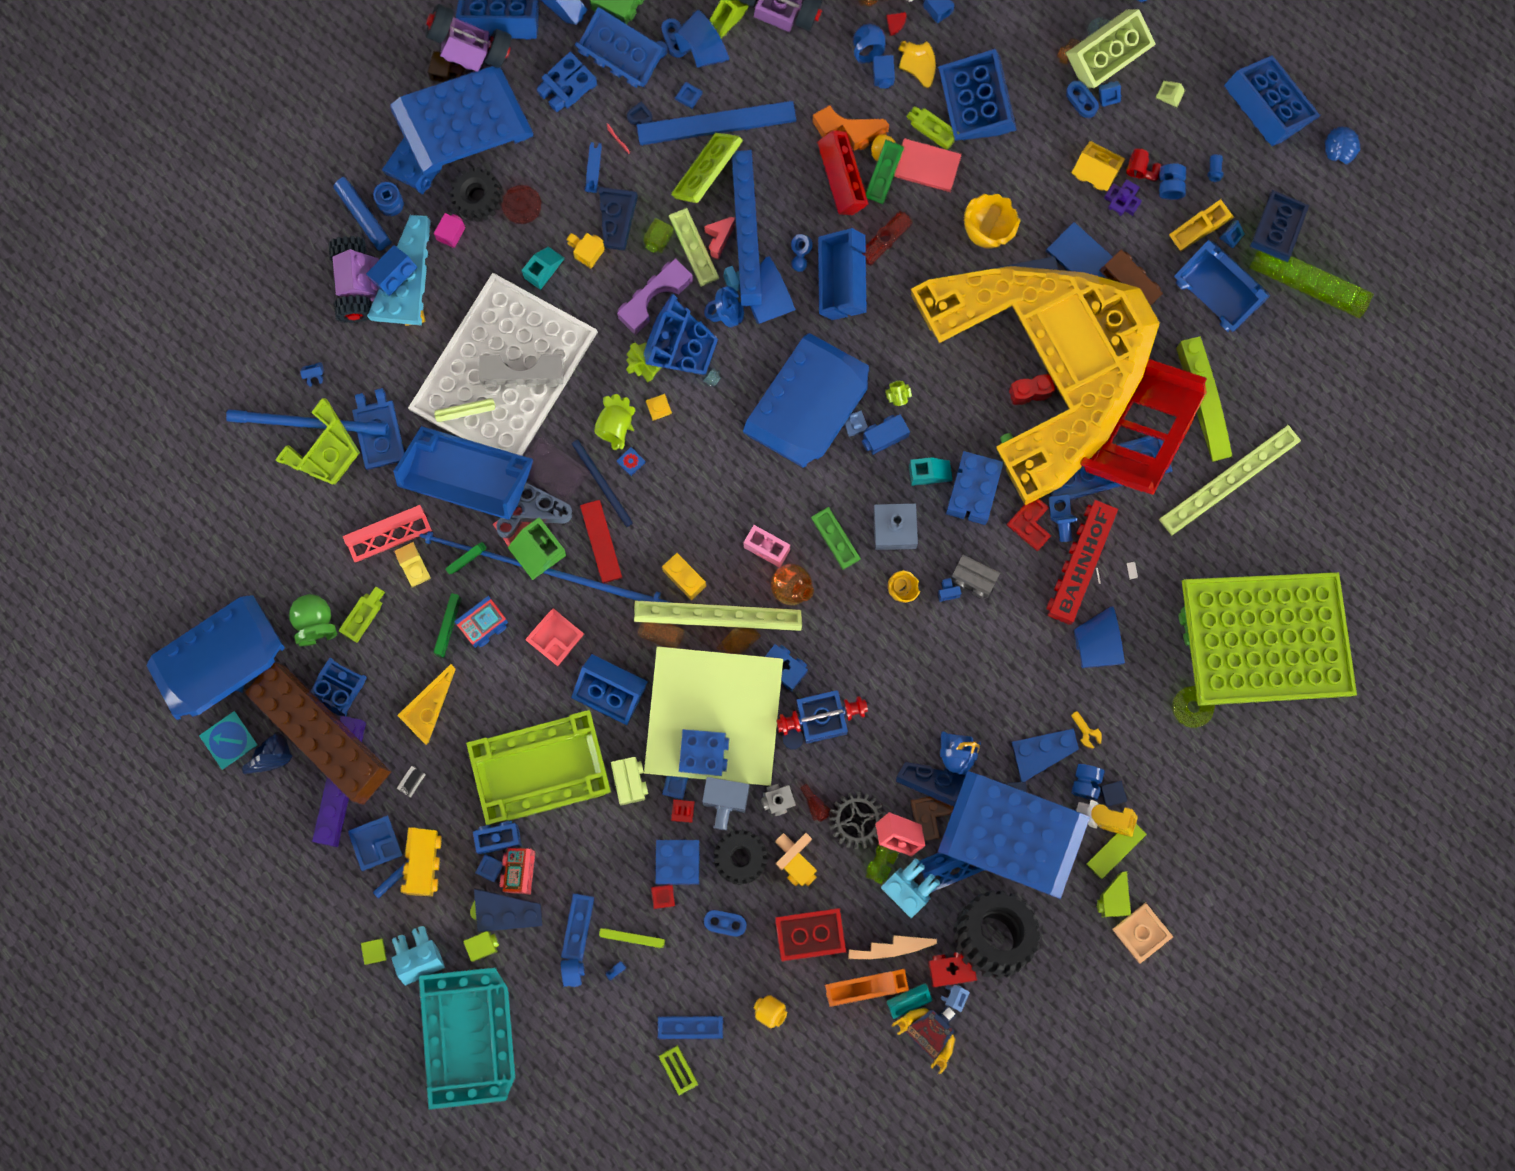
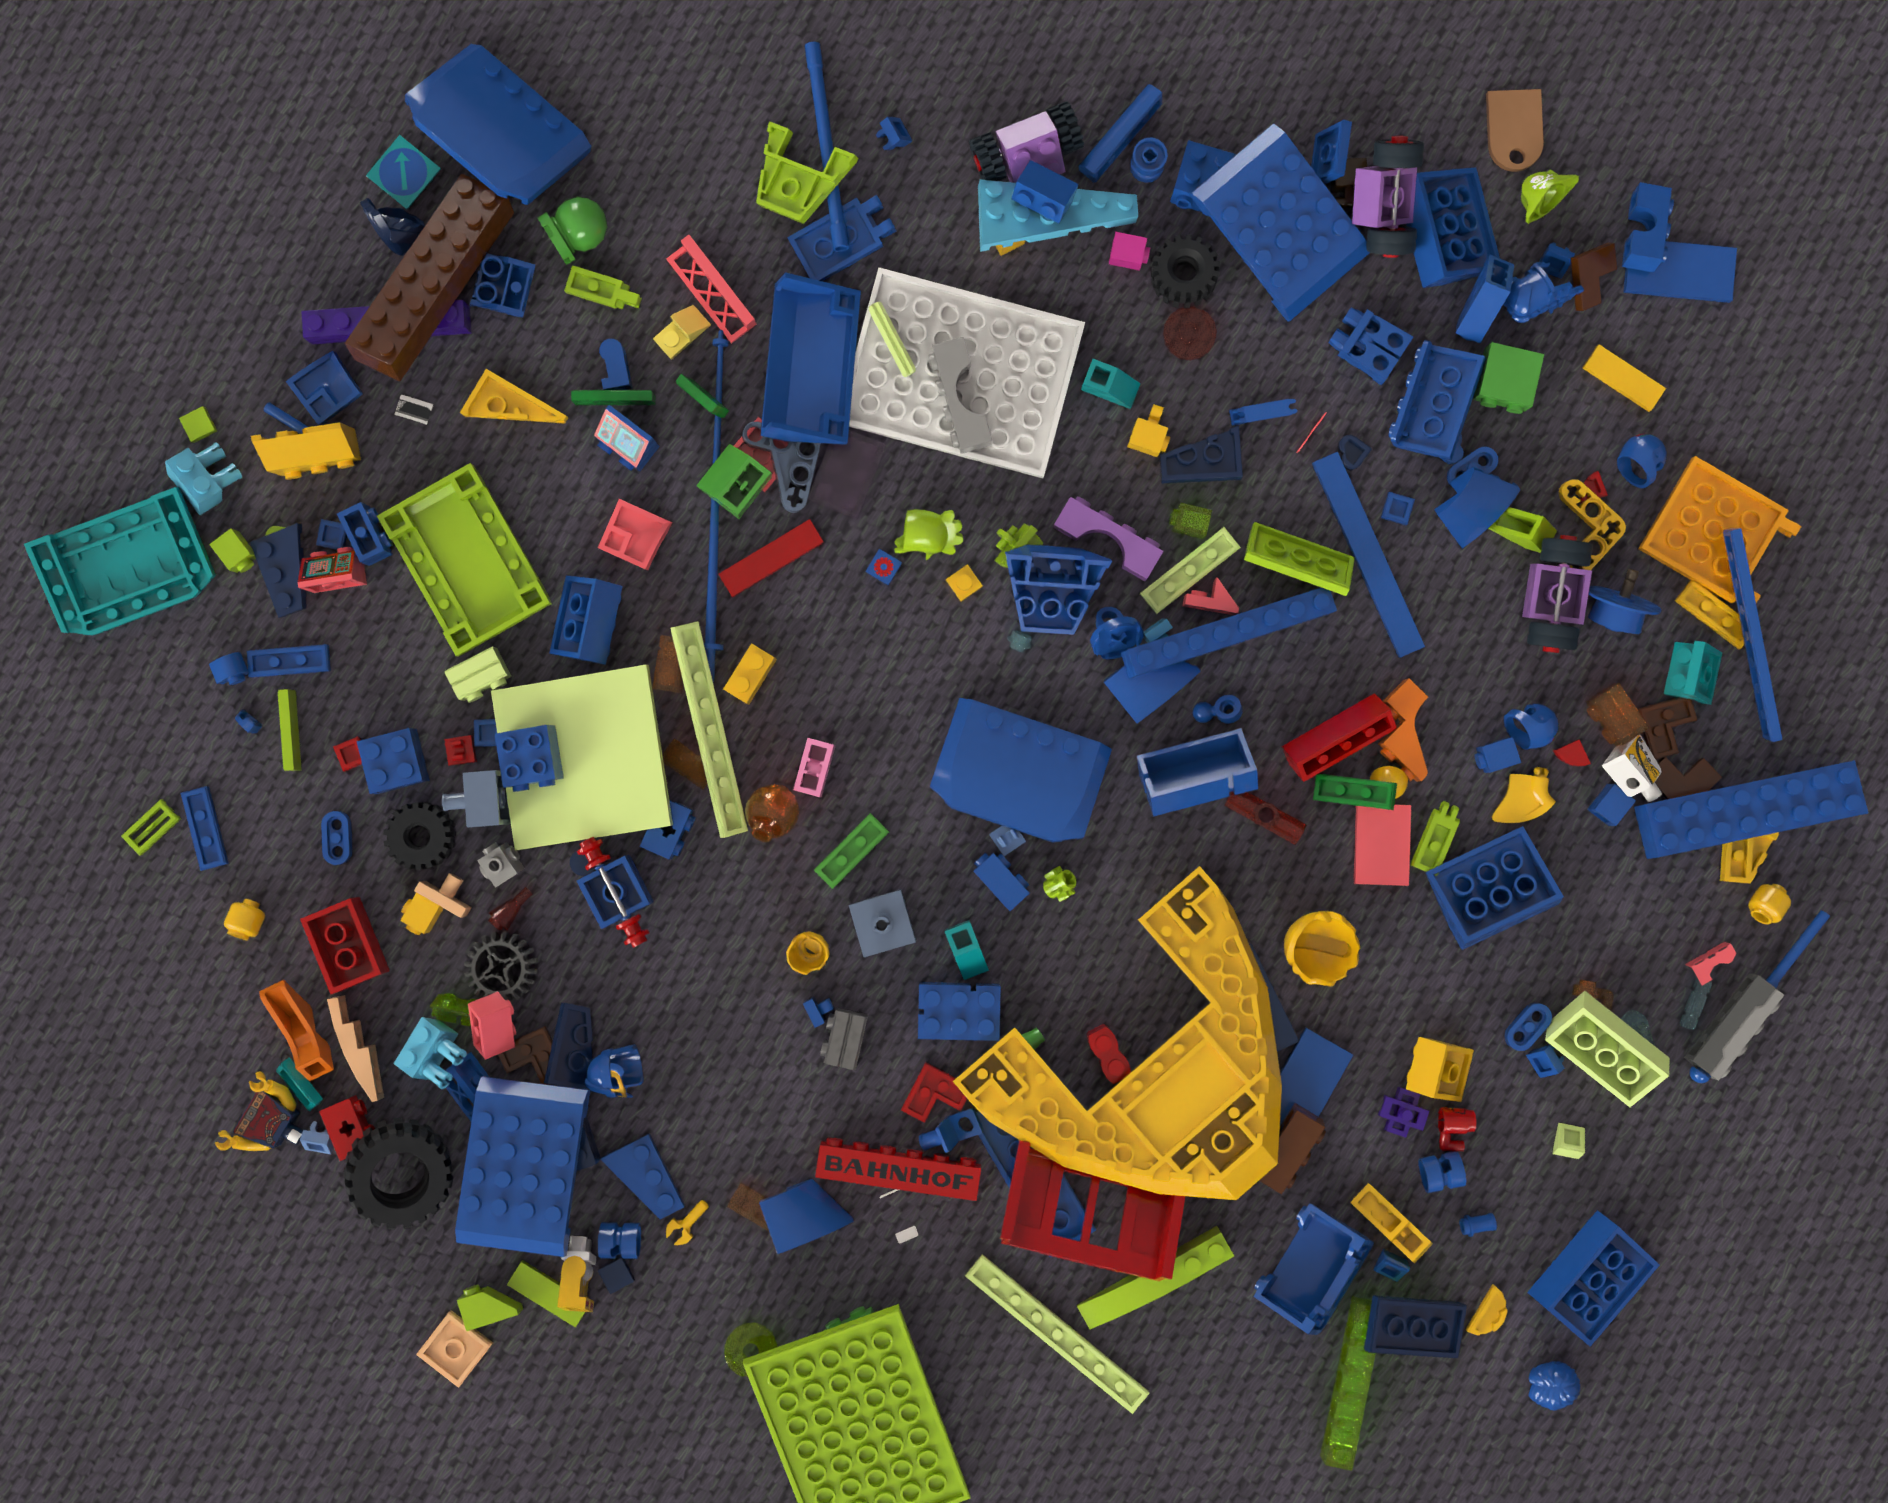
camera: 75 degrees right, 10 degrees up
dark blue piece [572,440,633,528] -> none
none -> blue leg [599,339,633,390]
none -> clear orange tile [727,1182,769,1231]
none -> blue tile [1311,120,1352,185]
none -> yellow tile [1465,1284,1507,1335]

